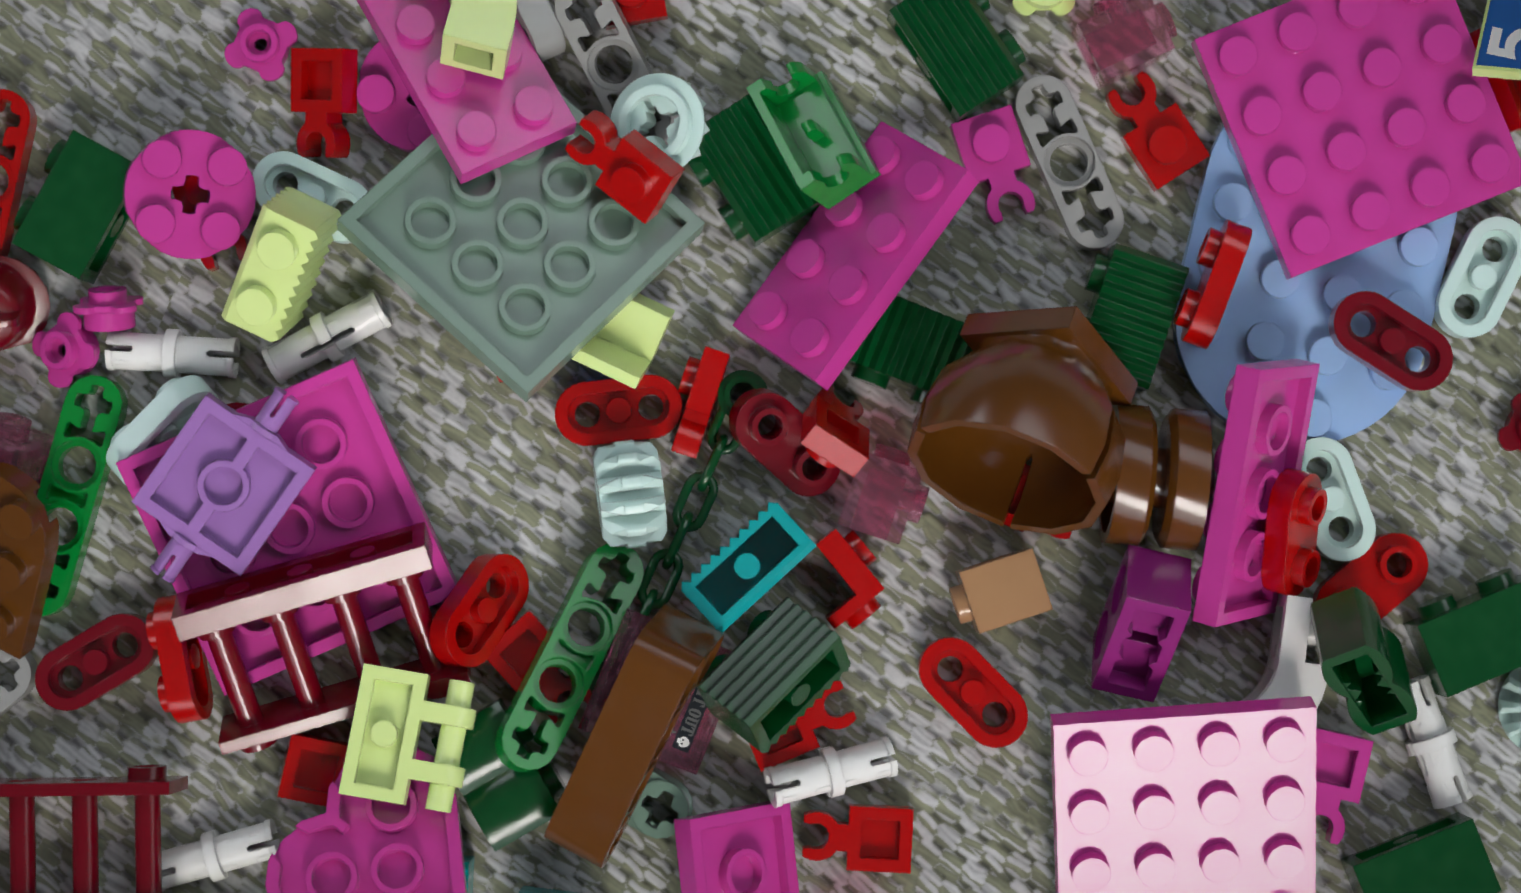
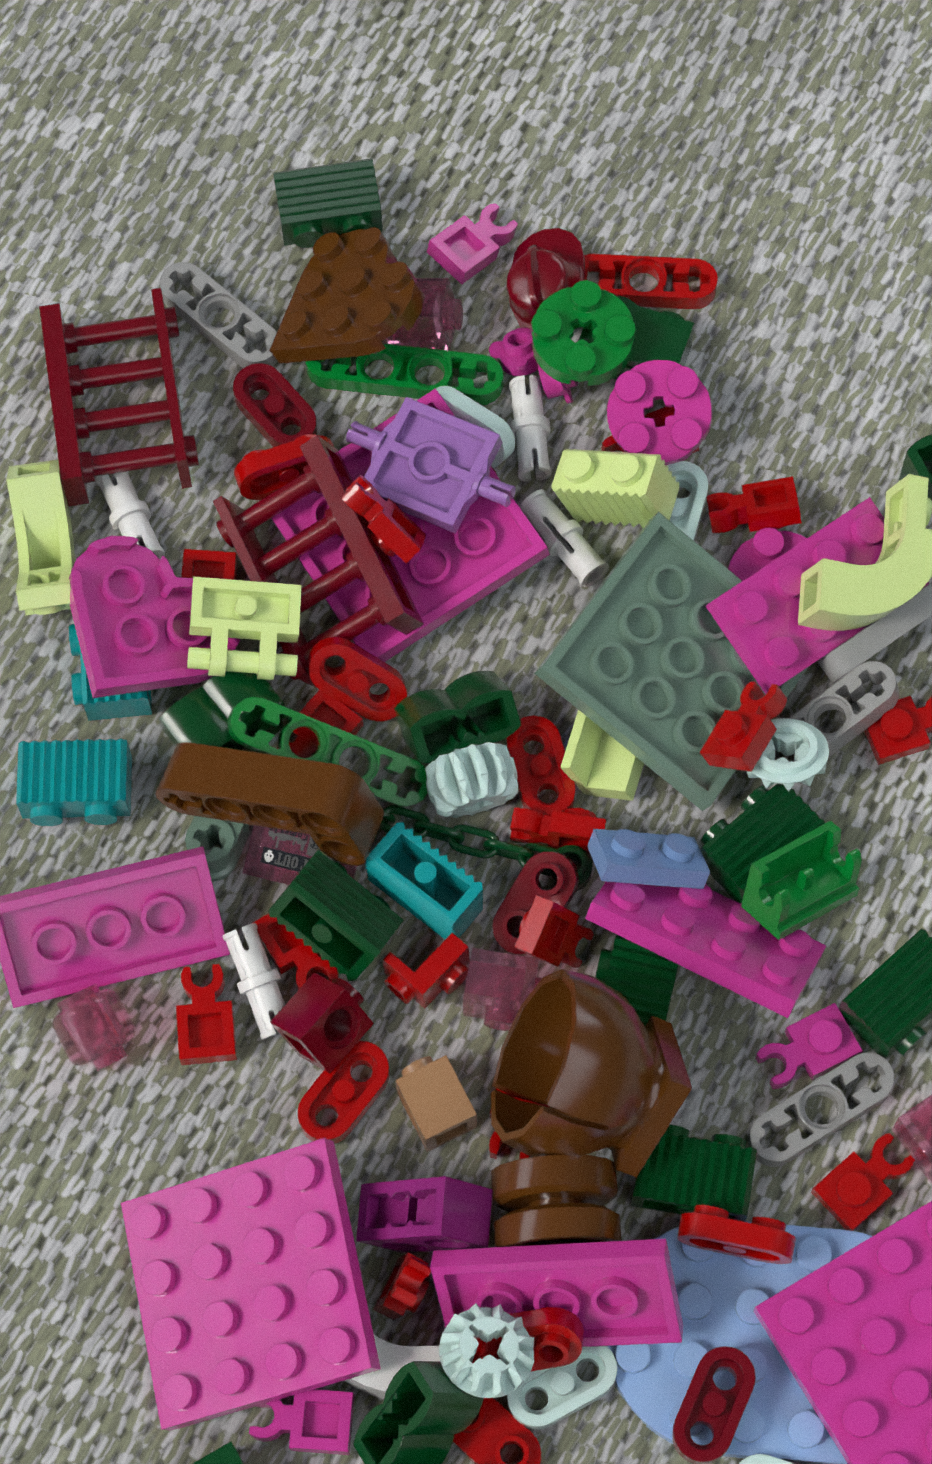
camera: 85 degrees right, 20 degrees down
dark pink plate [224,8,298,82] -> none
none -> dark red brick [270,973,374,1074]
none -> red plate [341,475,427,564]
none -> red plate [373,1253,431,1320]
none -> dark green brick [394,671,521,763]
none -> light aqua gear [439,1303,534,1398]
none -> green plate [531,280,636,386]
none -> medium blue plate [587,829,710,889]

